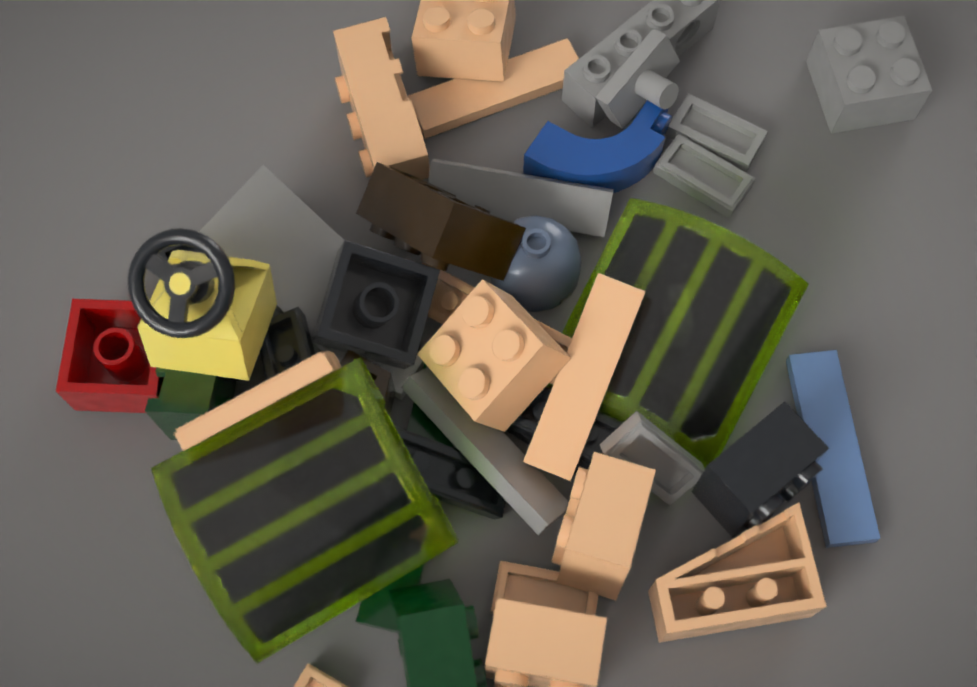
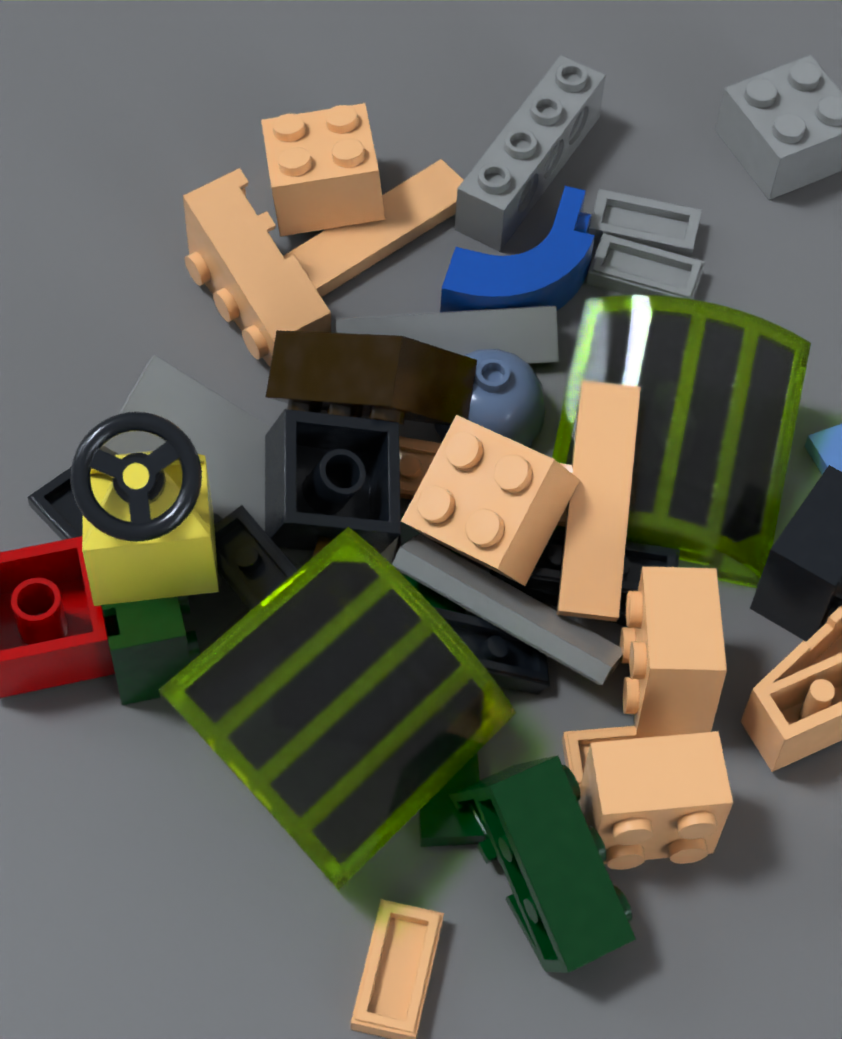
camera: 20 degrees left, 10 degrees down
light nougat tile [174,351,342,451] -> none
light grey tile [595,28,680,129] -> none
light grey tile [600,411,705,506] -> none

